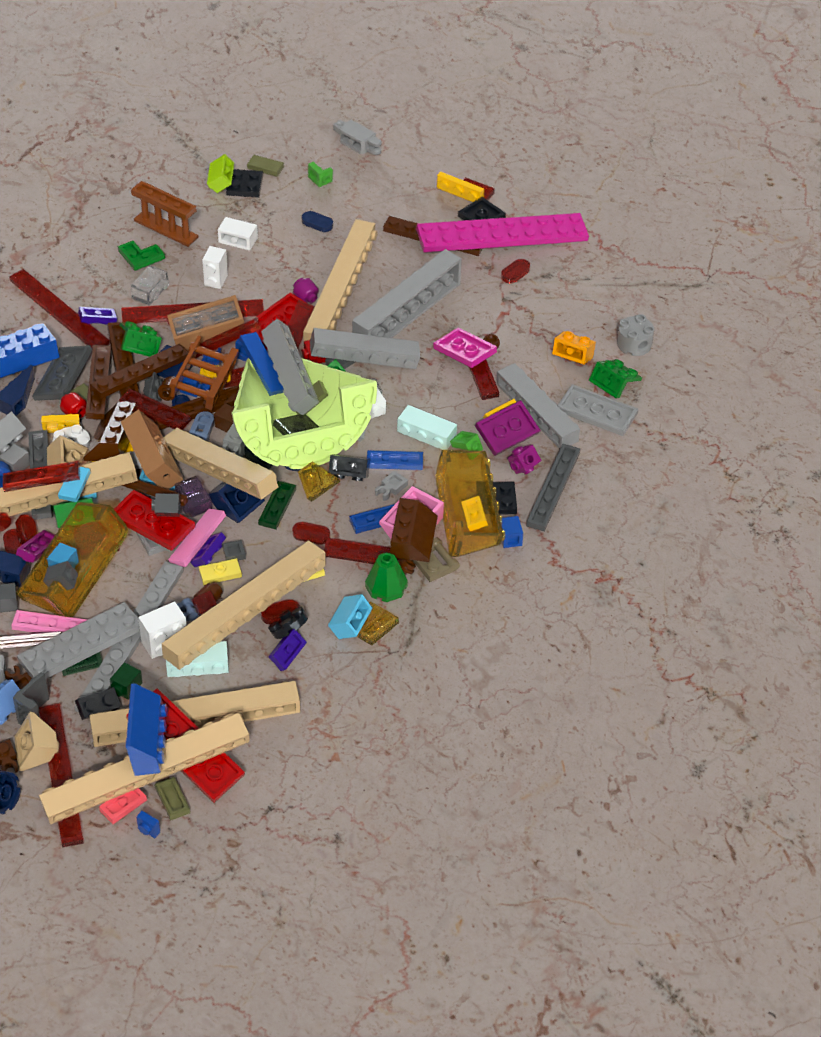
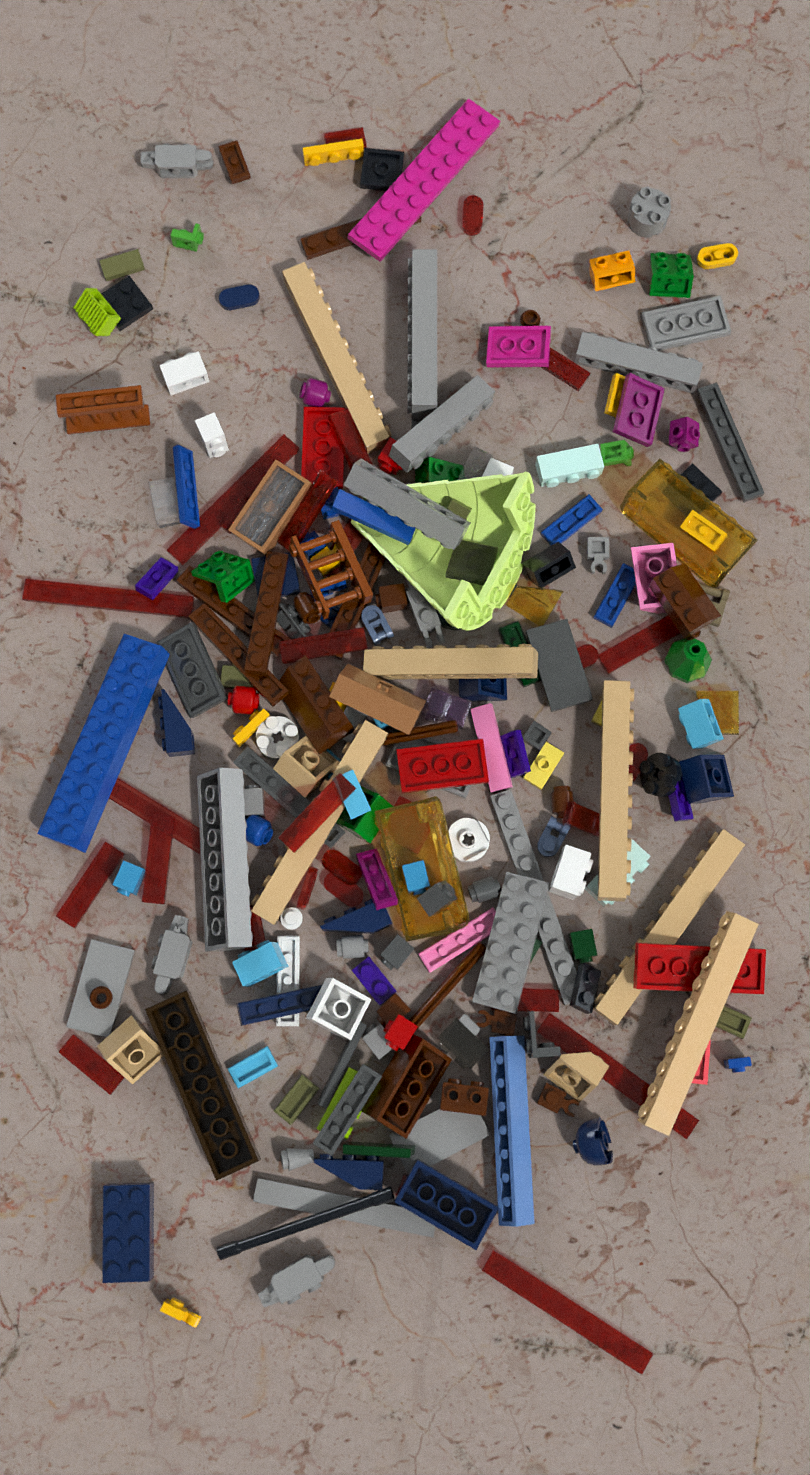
camera: 40 degrees left, 30 degrees up
green plate [118,240,165,271] -> none
blue slope [126,683,168,776] -> none
dark grey brick [151,493,181,517] -> none
blue brick [499,516,523,548] -> none
none -> blue tile [173,445,200,529]
none -> reddish brown plate [218,140,251,185]
none -> white plate [446,818,490,862]
none -> dark grey brick [467,876,501,903]
none -> clear red tile [491,988,559,1013]
none -> dark grey tile [526,619,593,712]
none -> dark blue slope [679,755,734,804]
none -> yellow plate [697,243,738,269]

